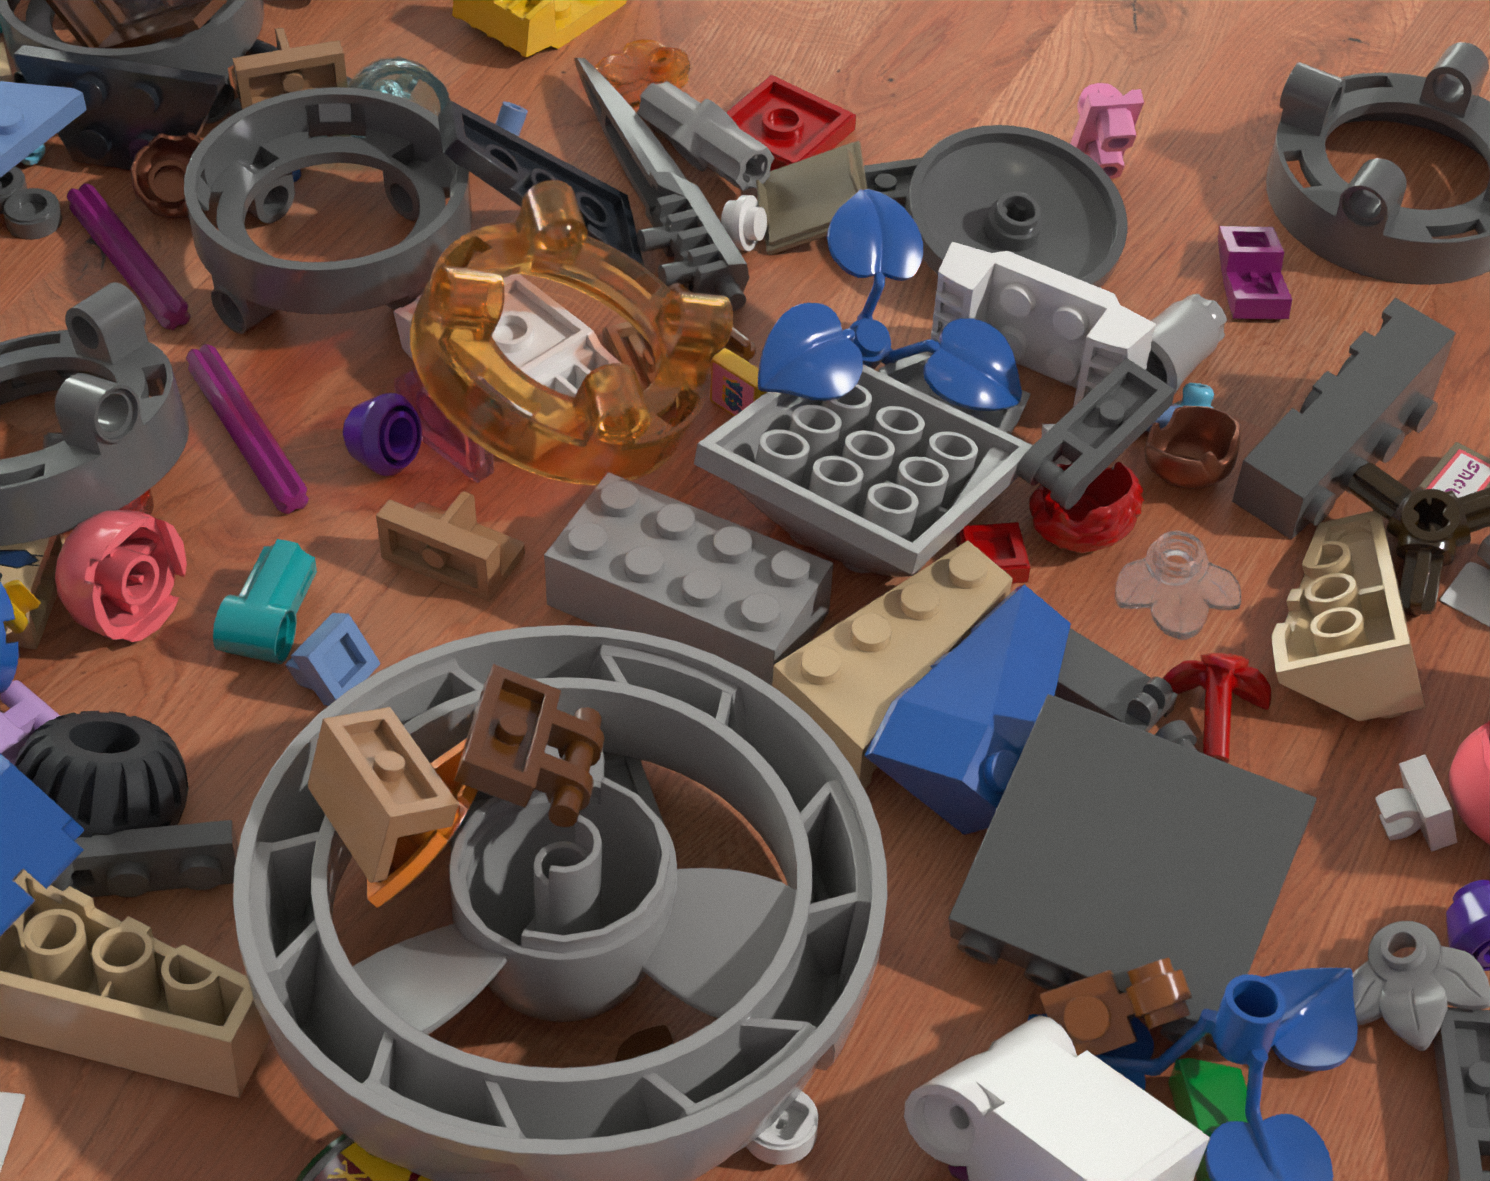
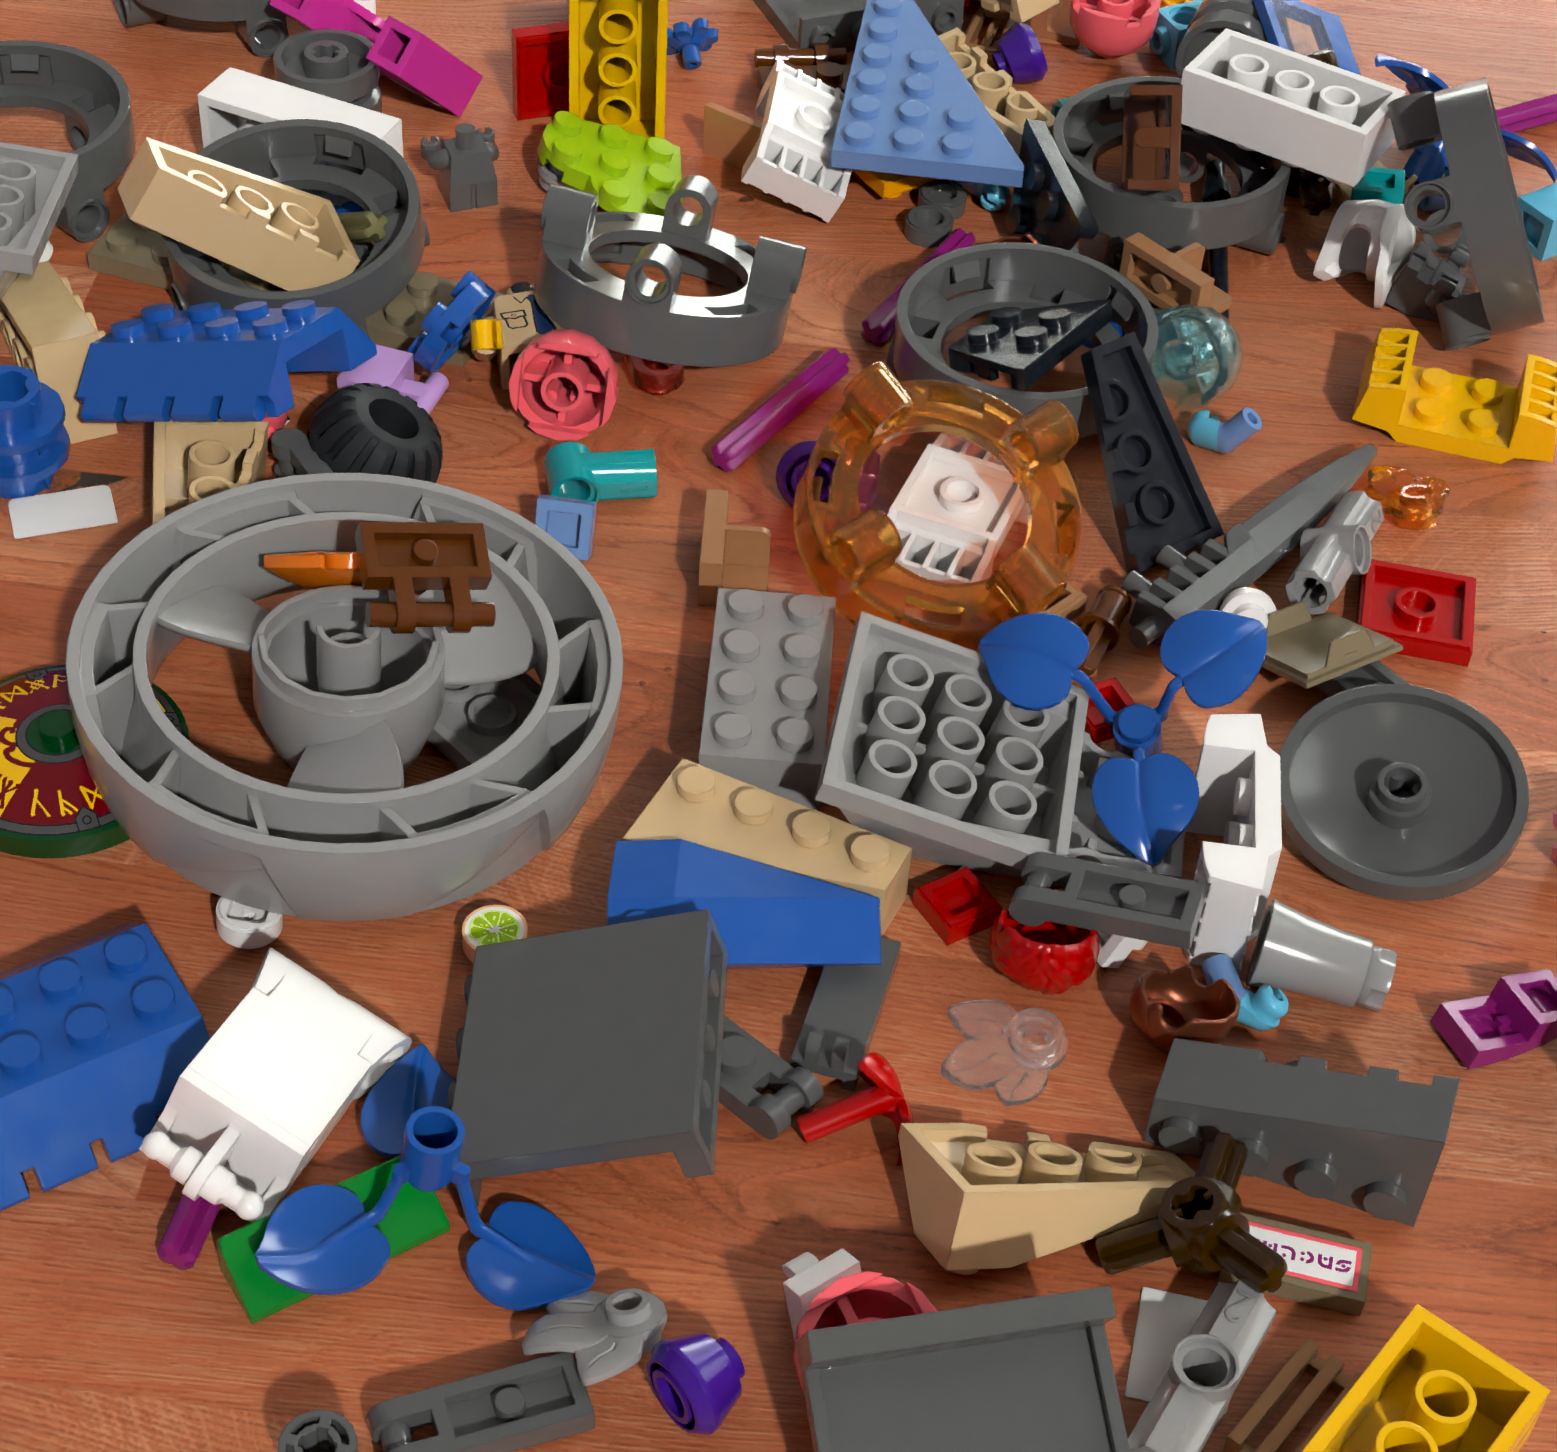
camera: 65 degrees right, 5 degrees down
medium nougat panel [308,707,459,883] -> none
dark orange plate [1039,957,1192,1056] -> none
none -> tile [462,905,528,963]
none -> black wing [948,299,1113,390]

